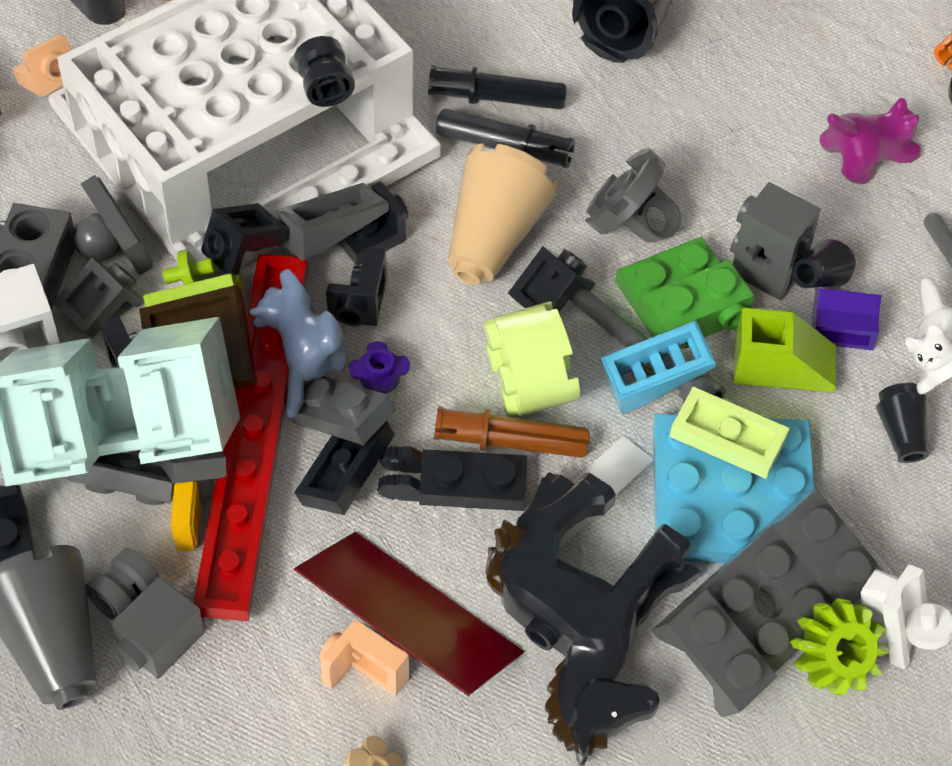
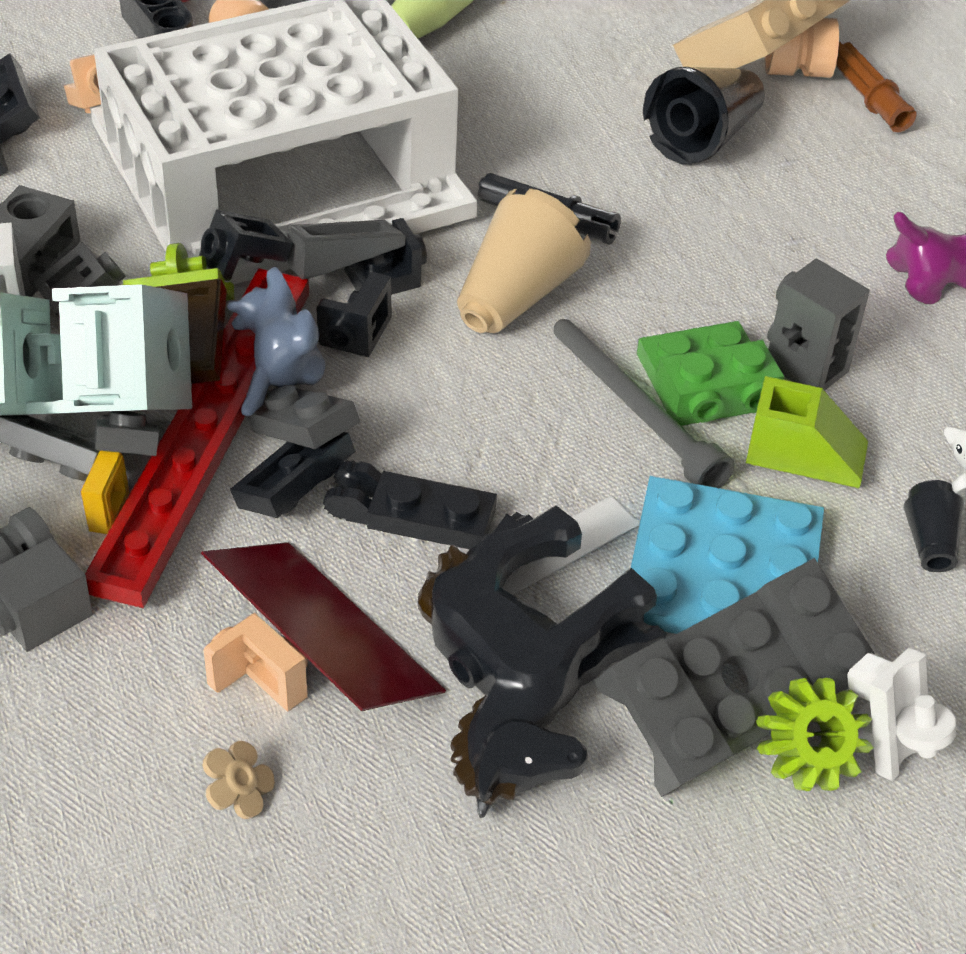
camera: 10 degrees right, 10 degrees down
dark grey tile [72,175,154,276] -> none
black wheel [294,36,355,107] -> none
dark purple plate [349,341,410,394] -> none
black axle [428,65,567,109] -> none
dark orange axle [434,406,590,458] -> none
yellowish green brick [483,301,580,417] -> none
black bracket [507,246,596,312] -> none
dark grey tile [585,148,681,243] -> none
medium azure slope [601,321,716,414] -> none
yellowish green plate [670,387,790,479] -> none
black cone [792,239,856,288] -> none
dark purple piece [812,288,882,350] -> none

